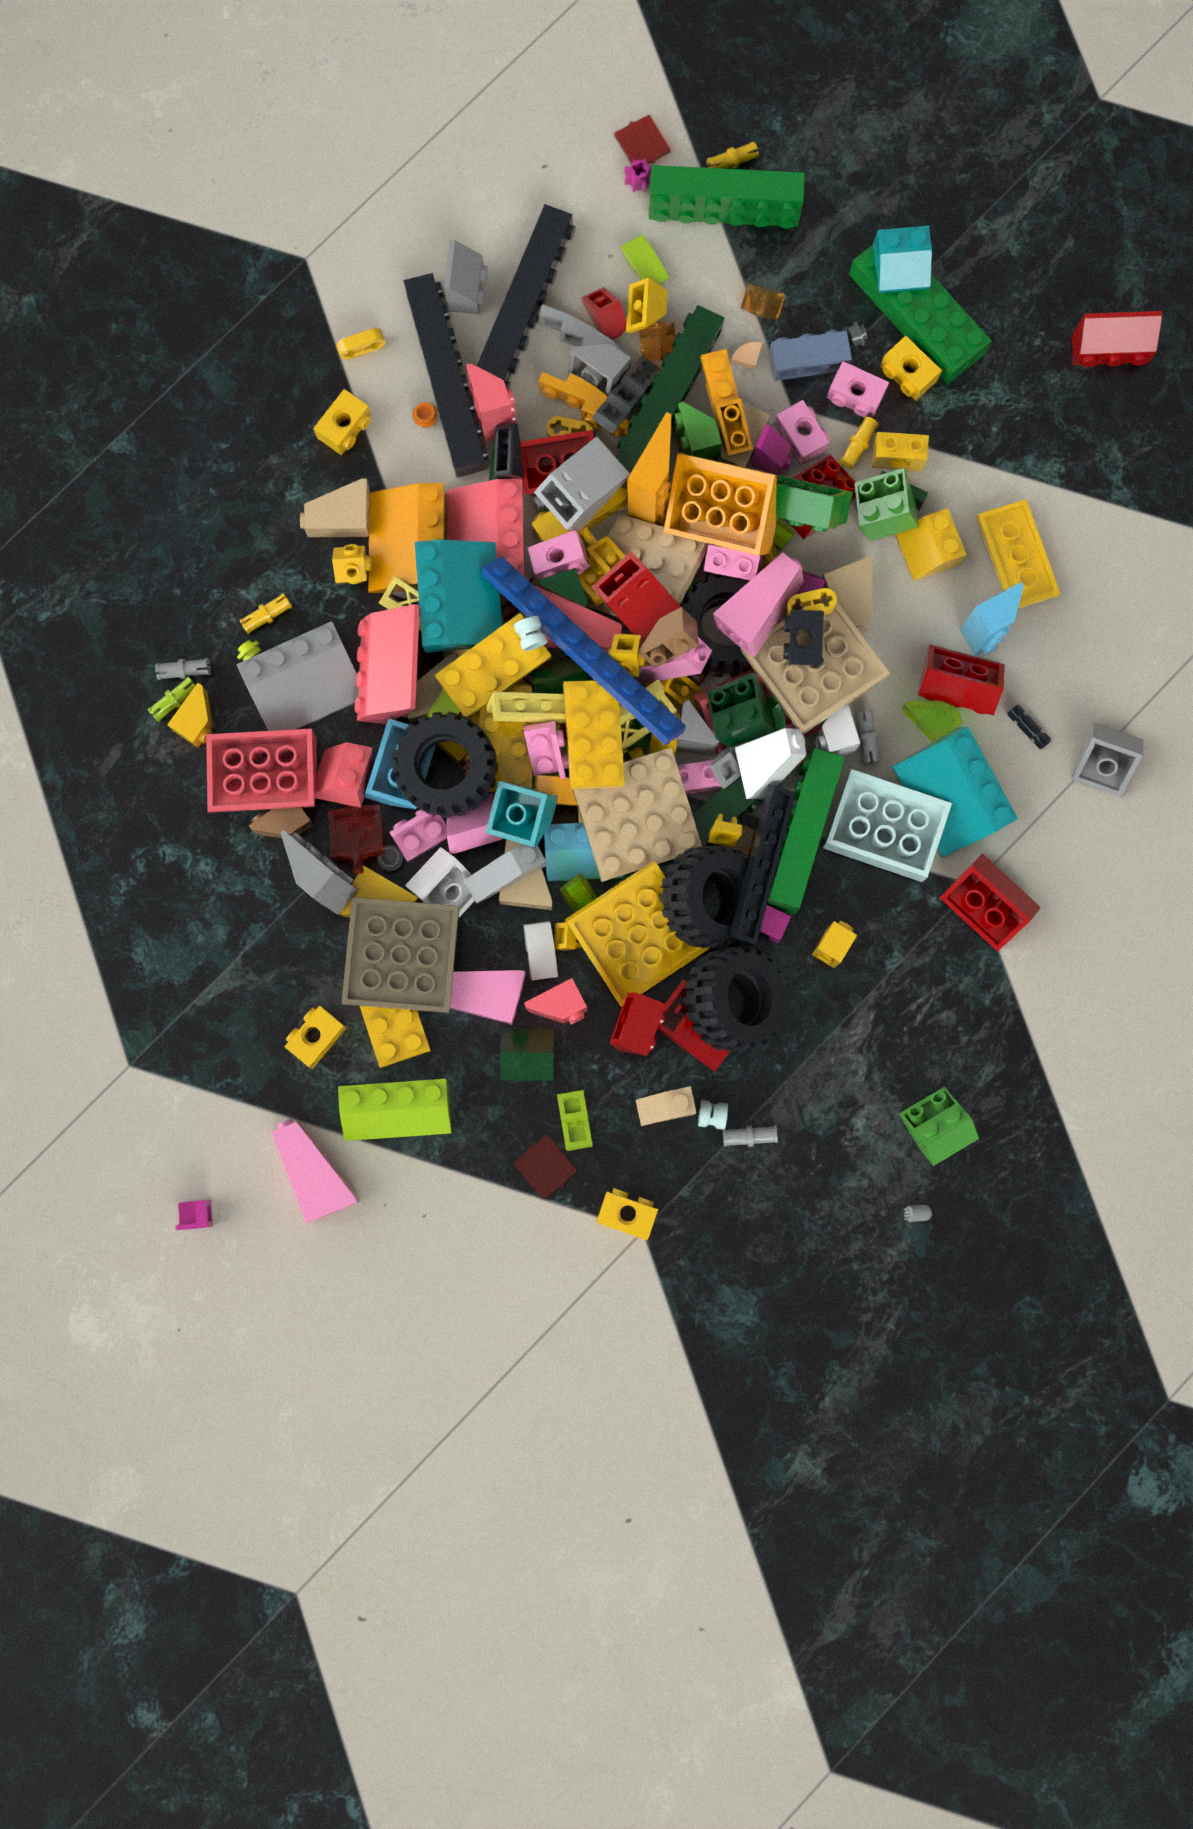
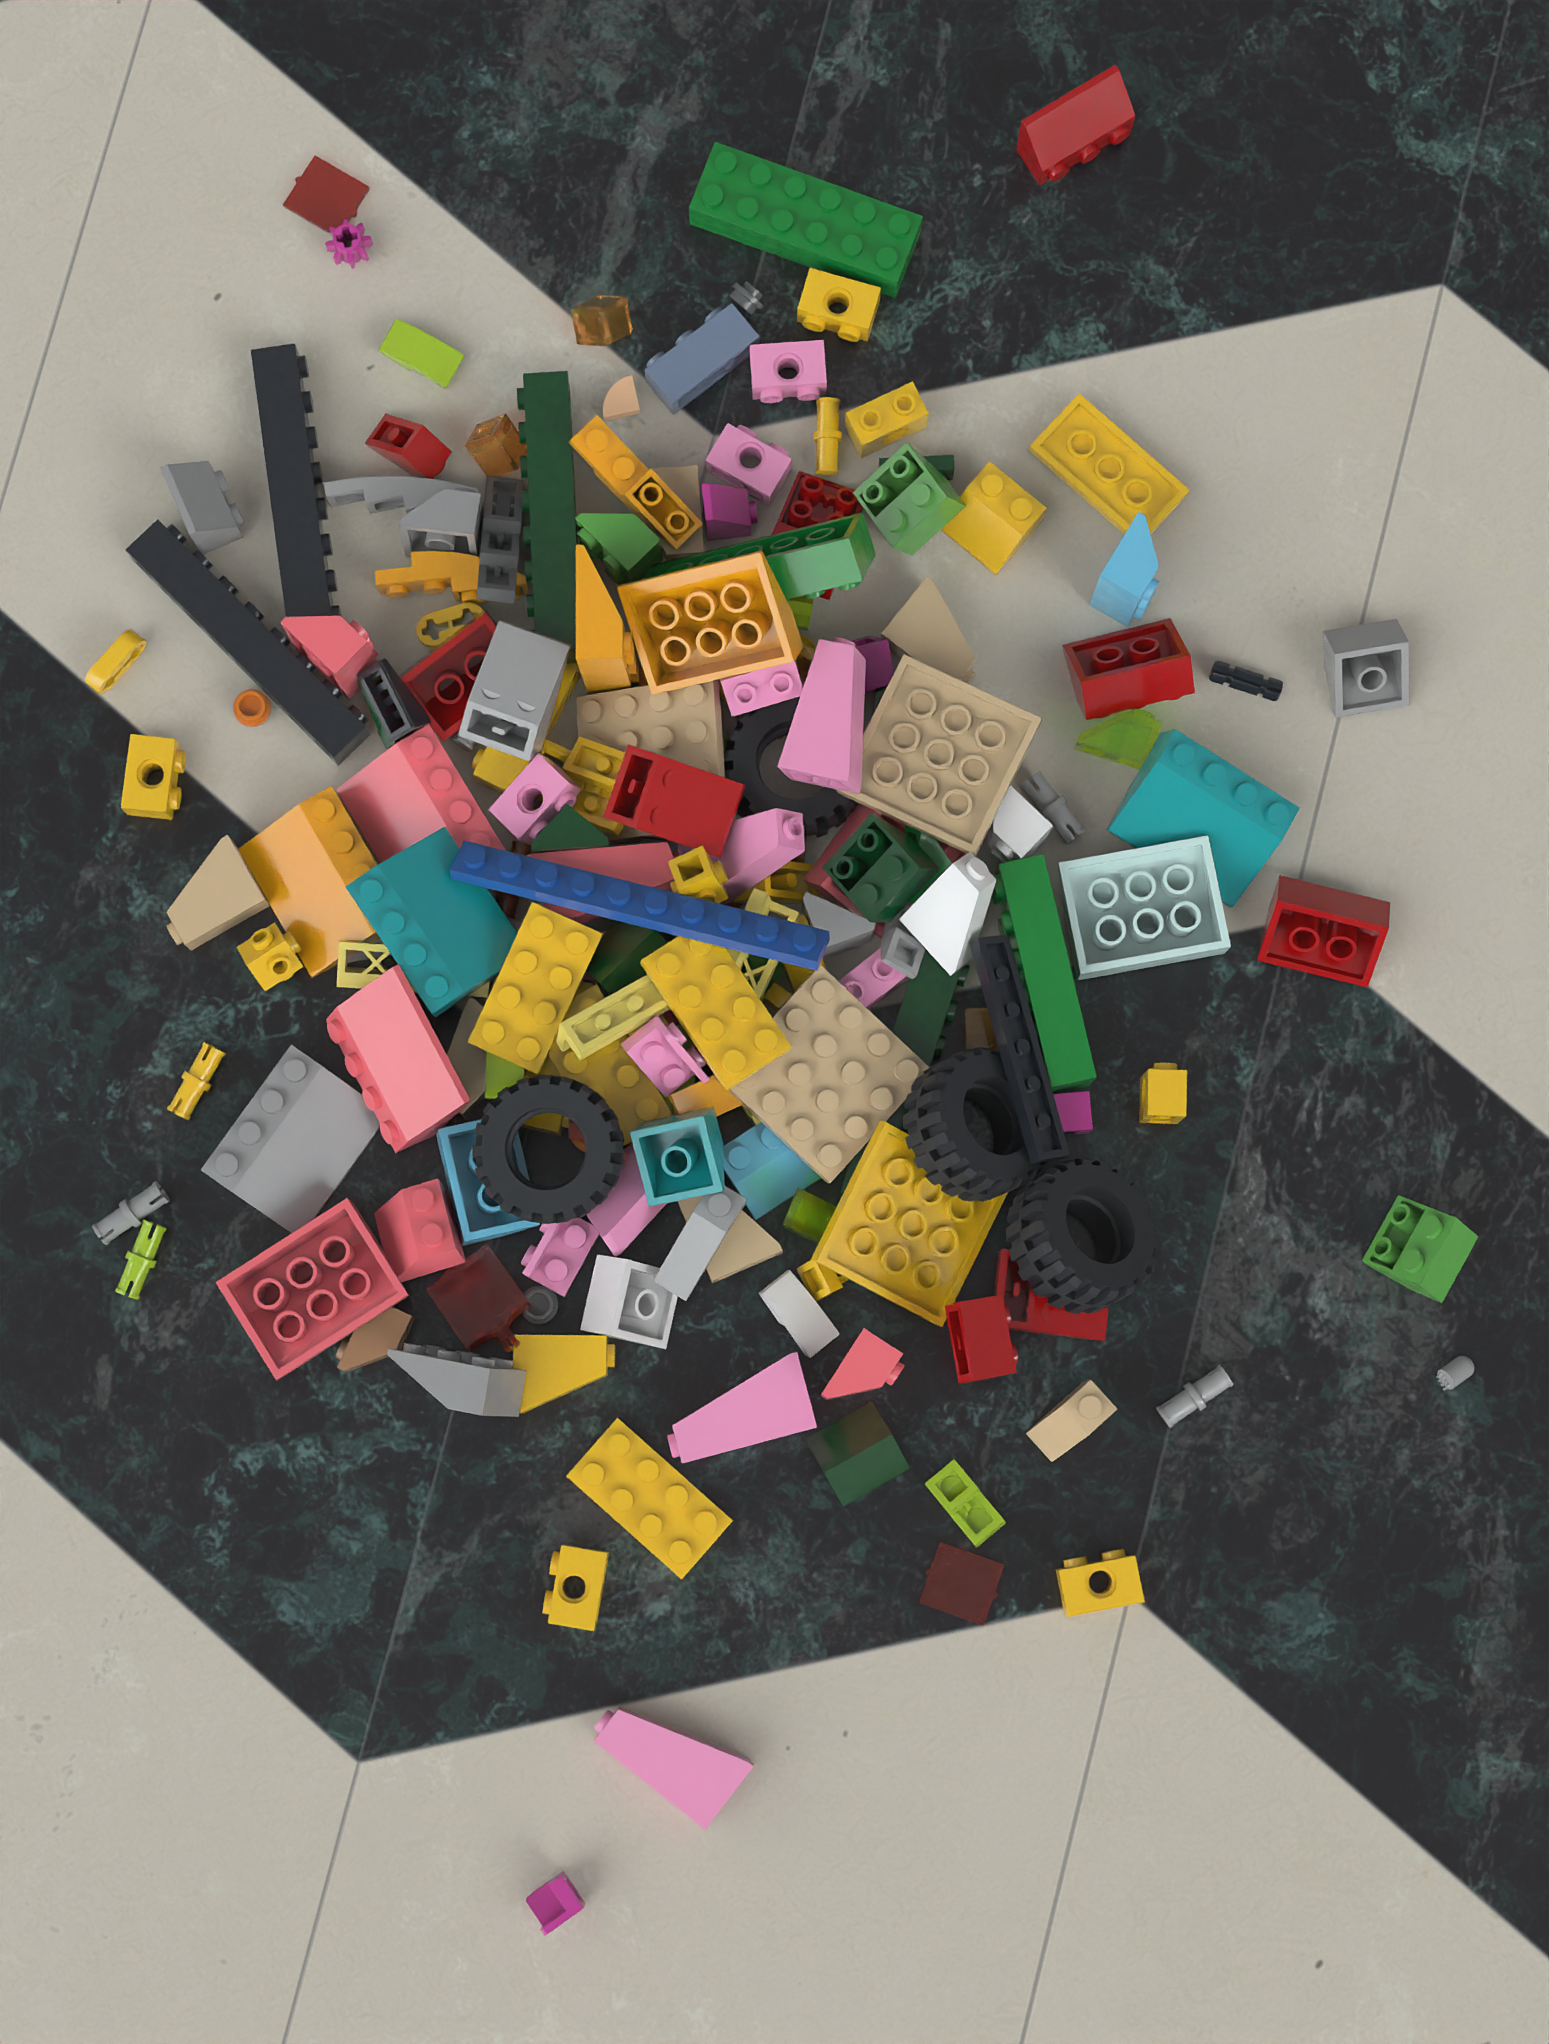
camera: 30 degrees left, 0 degrees up
yellow slope [167,683,213,748] -> none
neon yellow plate [237,640,262,661] -> none
lime slope [338,1079,452,1141] -> none
dark tan plate [341,897,460,1013] -> none
light aqua wheel [514,616,548,651] -> none
yellow slope [626,278,668,334] -> none
medium nougat slope [639,607,699,668] -> none
green brick [649,165,805,229] -> none
light aqua wheel [698,1100,728,1130] -> none
yellow pin [707,142,759,169] -> none
yellow tile [708,814,742,847] -> none
black brick [783,610,824,666] -> none
yellow beam [787,588,837,616] -> none
slope [873,226,932,293] -> none

